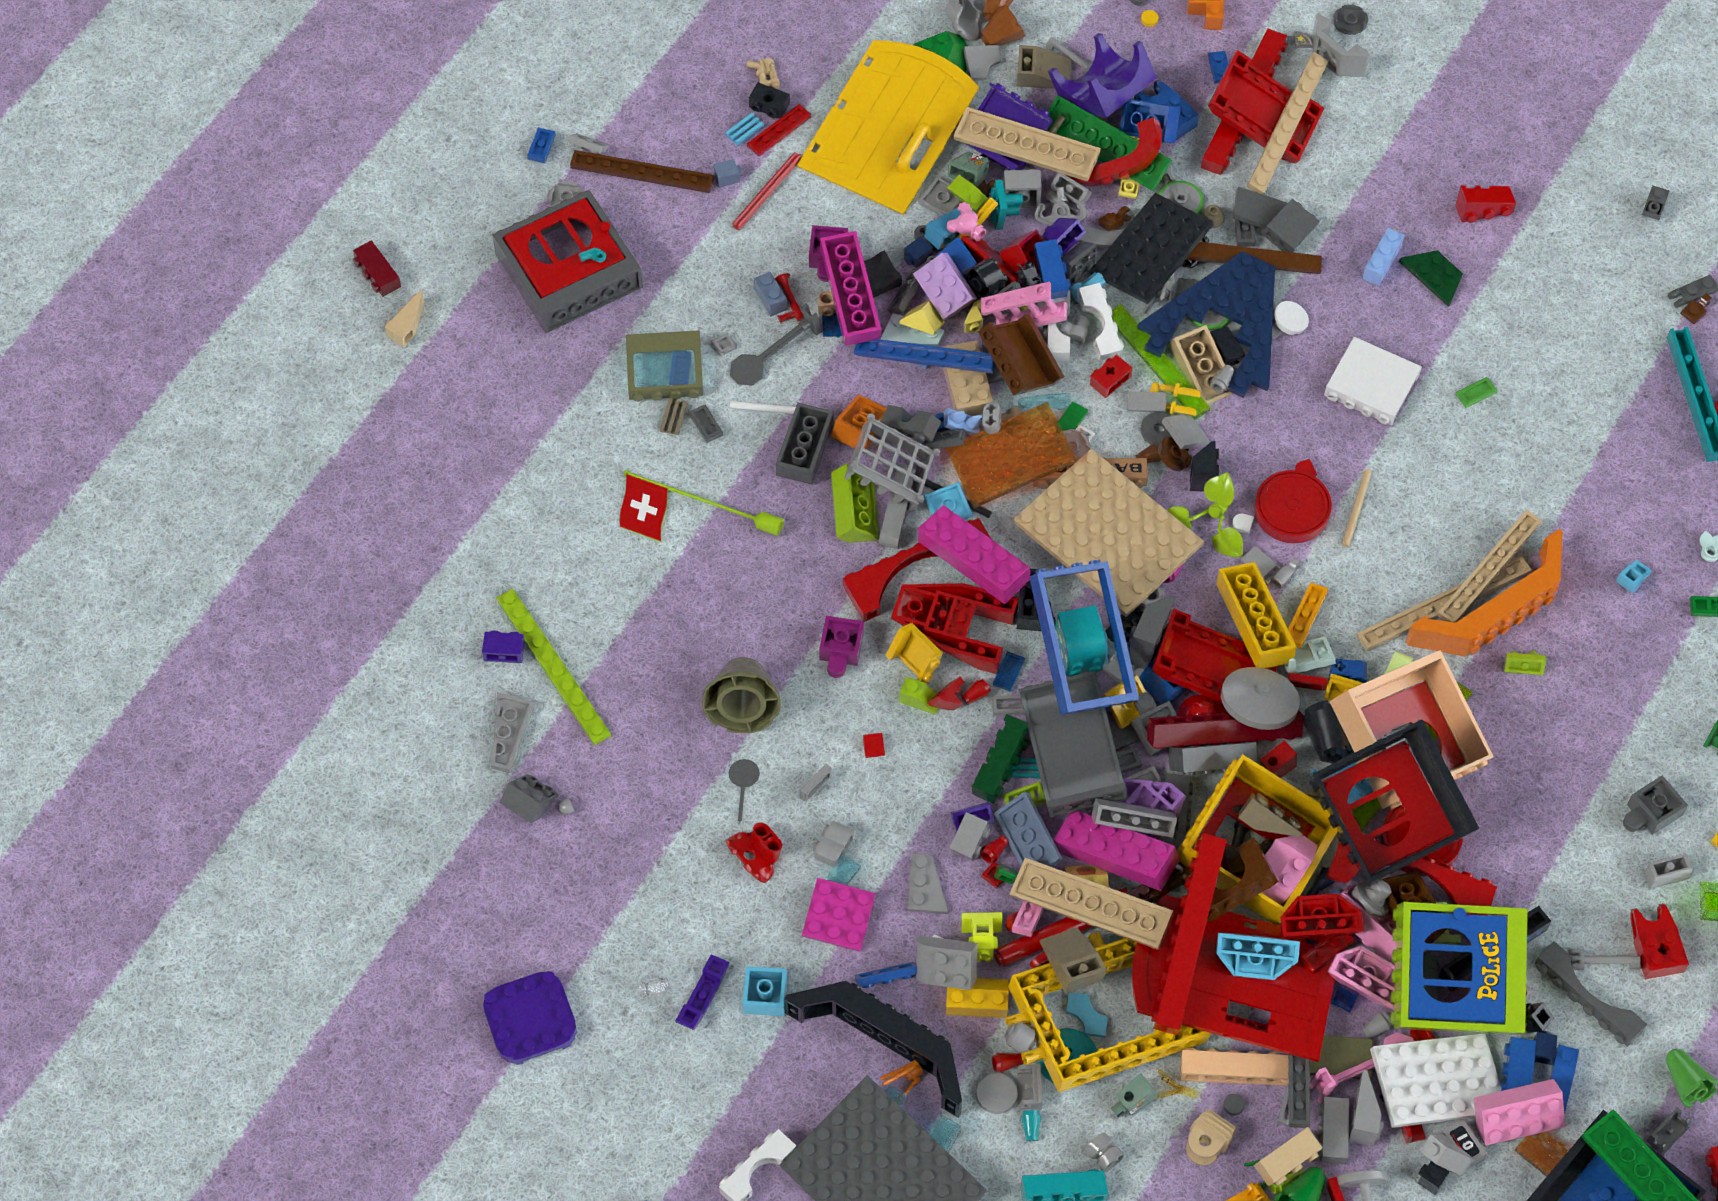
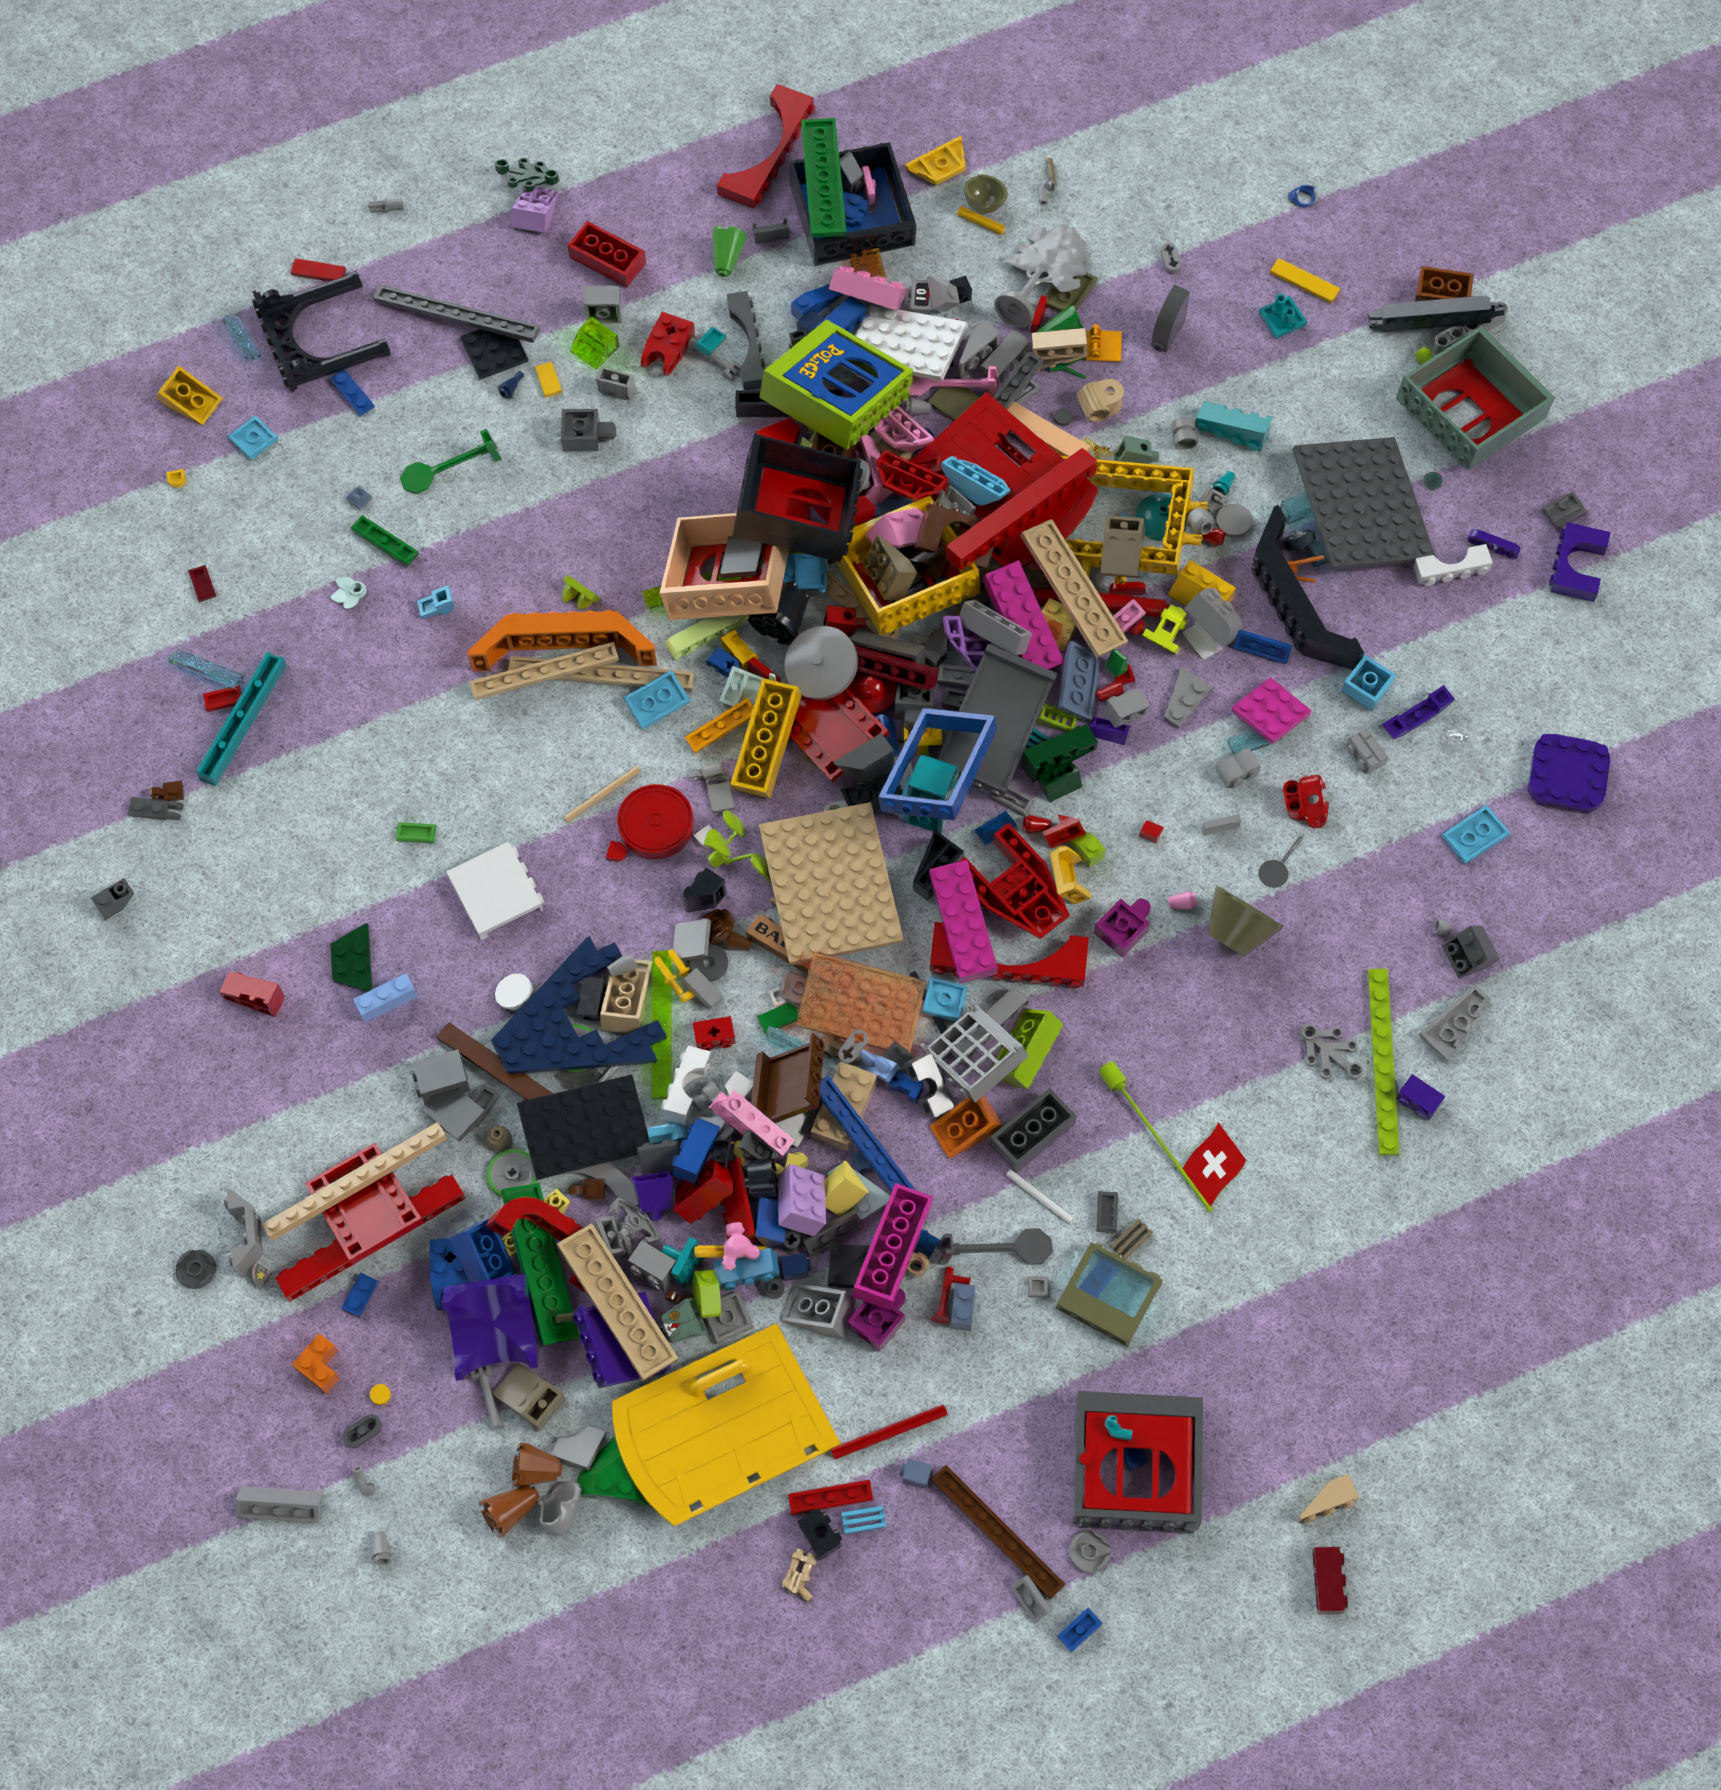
camera: 145 degrees left, 5 degrees up
none -> medium azure tile [624,670,691,730]
none -> teal tile [694,326,727,357]
none -> light grey slope [782,1283,856,1338]
none -> light grey hinge [936,486,976,527]
none -> dark green brick [1037,760,1083,803]
none -> bright pink cone [1169,891,1197,910]
none -> black wheel [1283,529,1316,551]
none -> light grey plant [1299,1024,1363,1080]
none -> light grey brick [1346,728,1389,774]
none -> medium azure tile [1441,805,1511,865]

